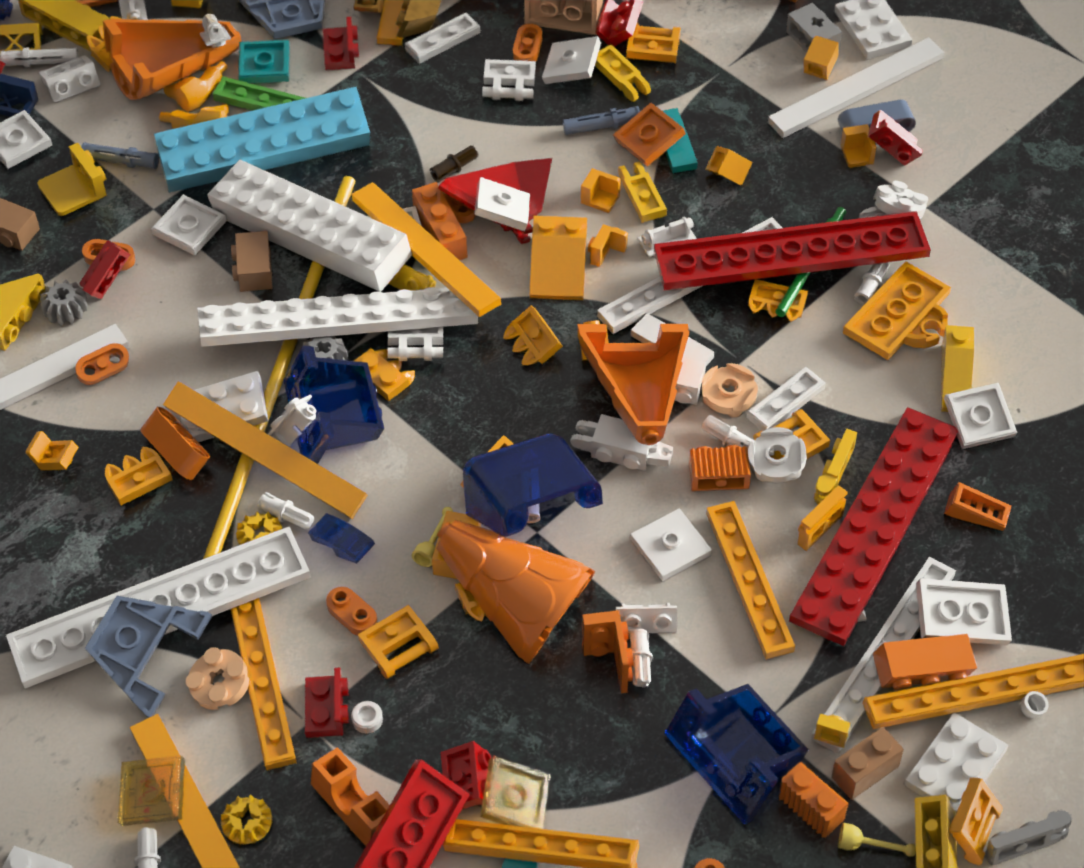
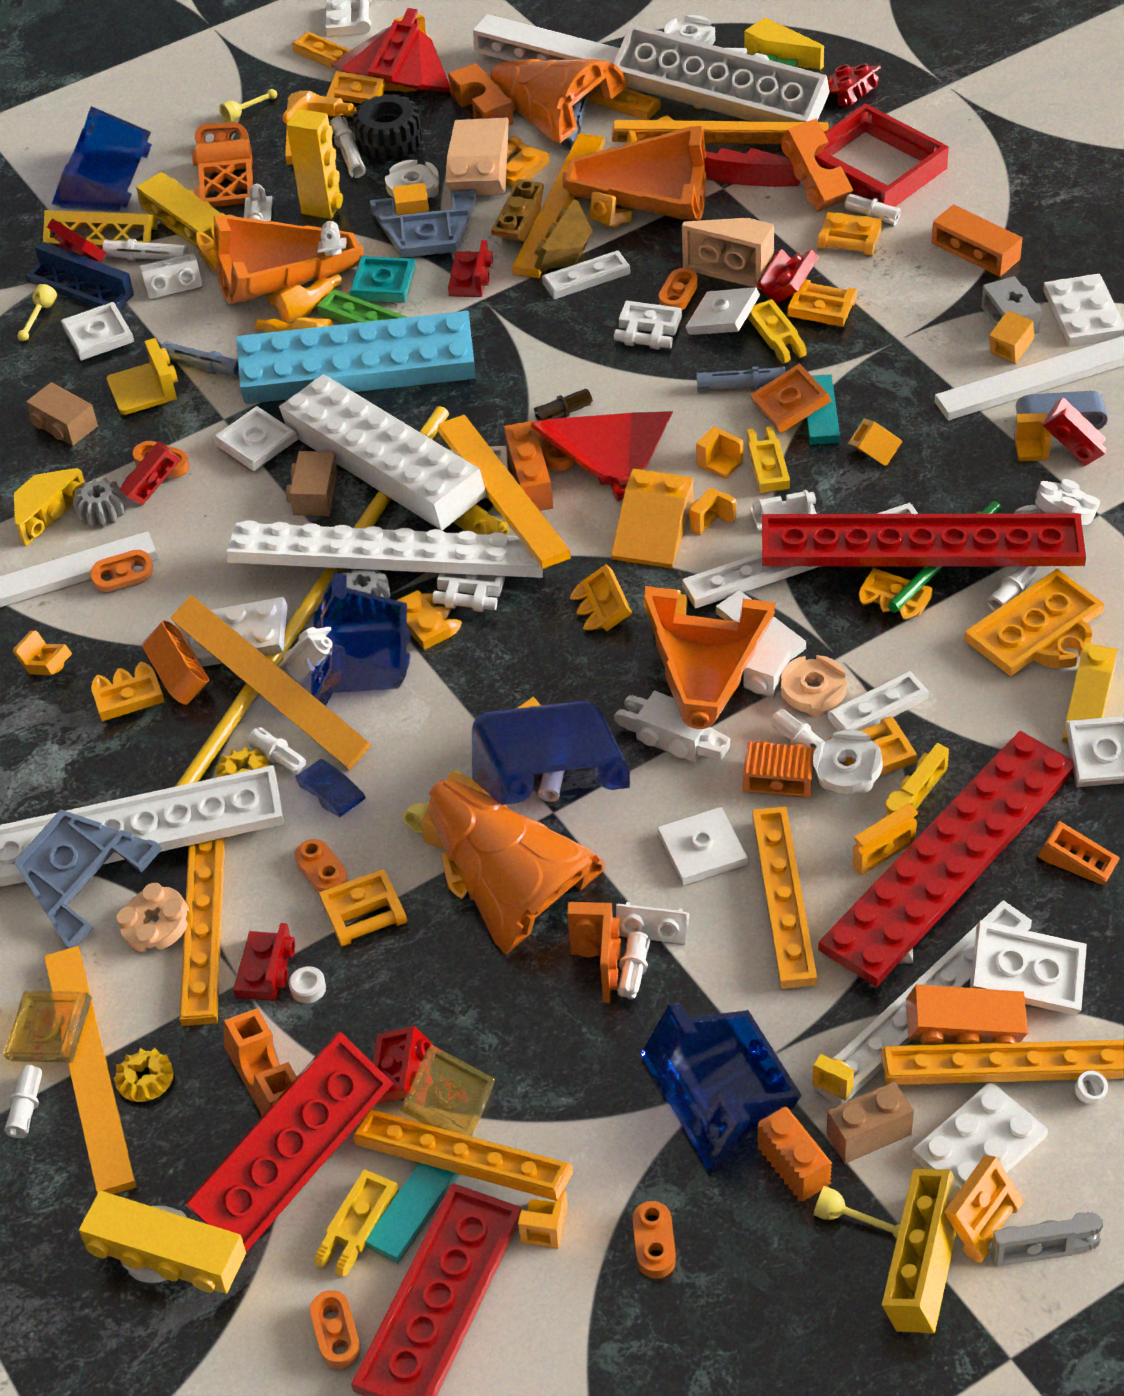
camera: 15 degrees right, 5 degrees down
white plate [474,177,530,231] -> none

